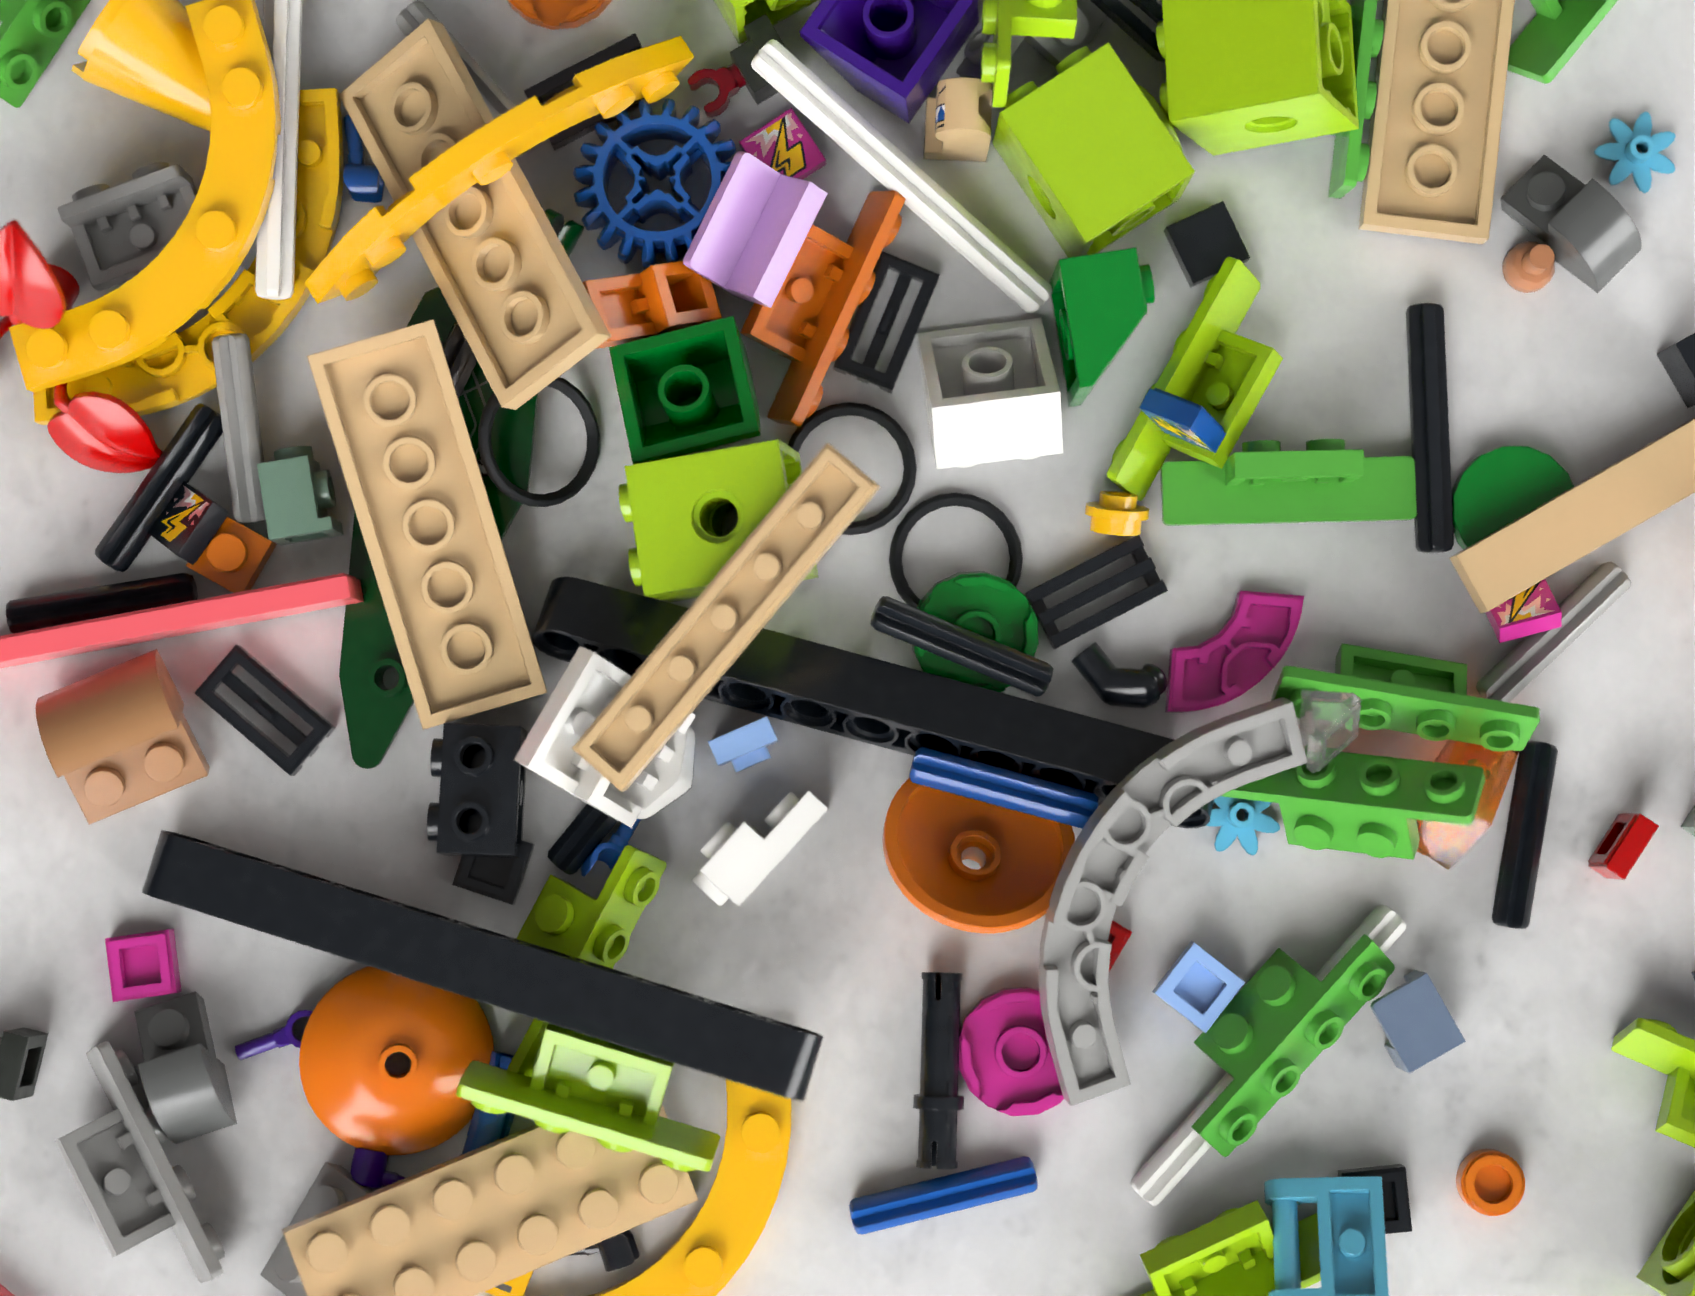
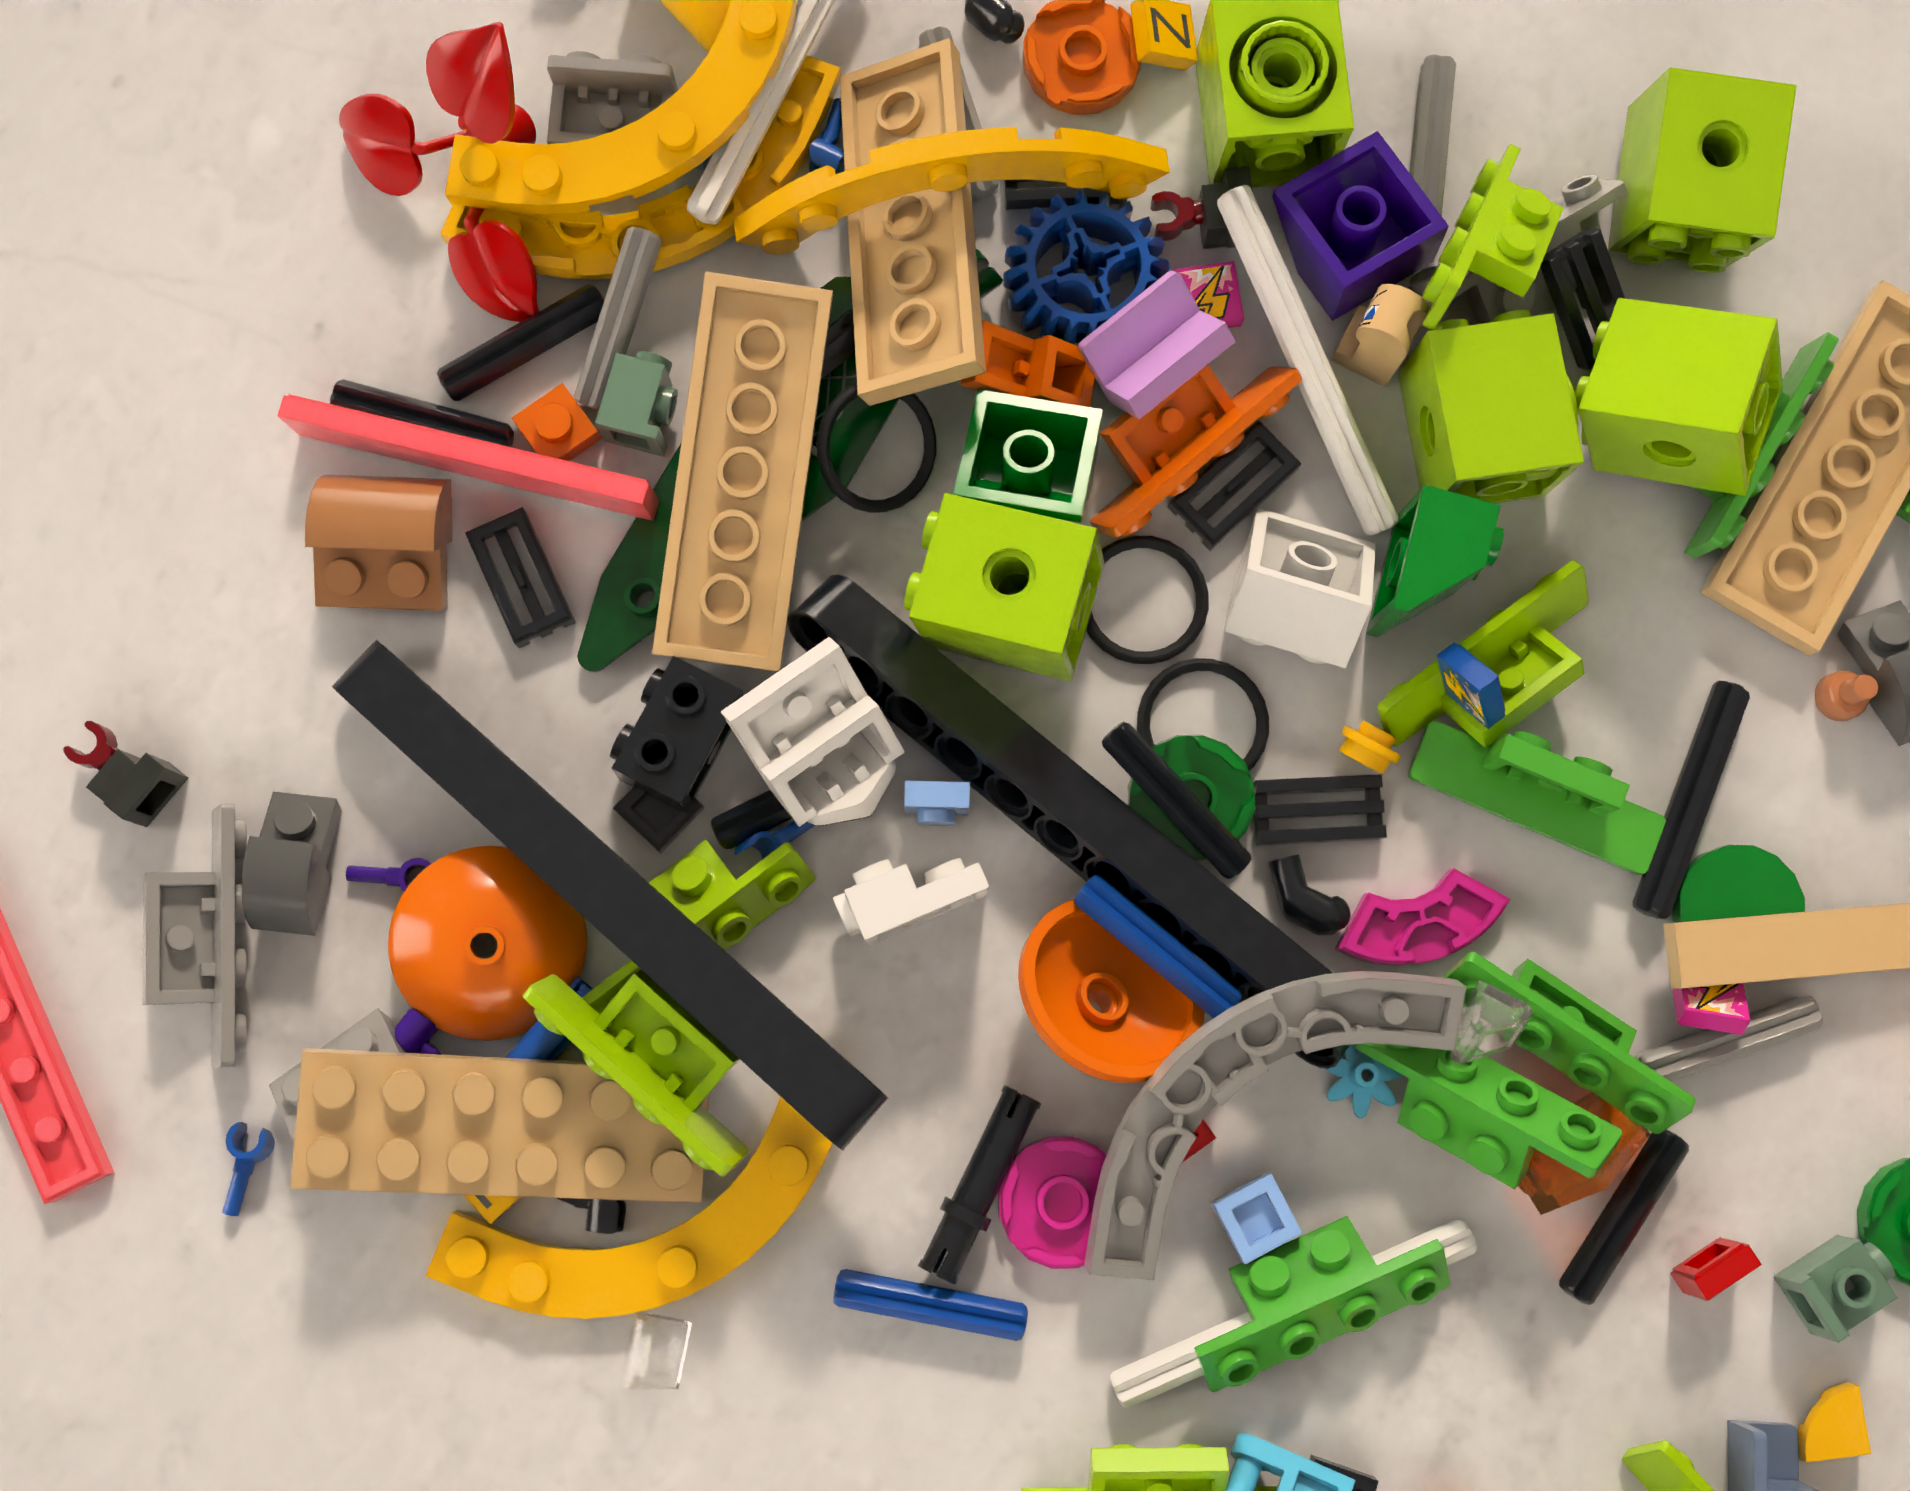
camera: 25 degrees right, 5 degrees down
dark pink tile [105,928,182,1002] -> none
black tile [148,481,229,565] -> none
tan tile [572,443,881,792] -> none
black tile [1164,201,1250,288] -> none
sand blue panel [1371,970,1466,1073] -> none

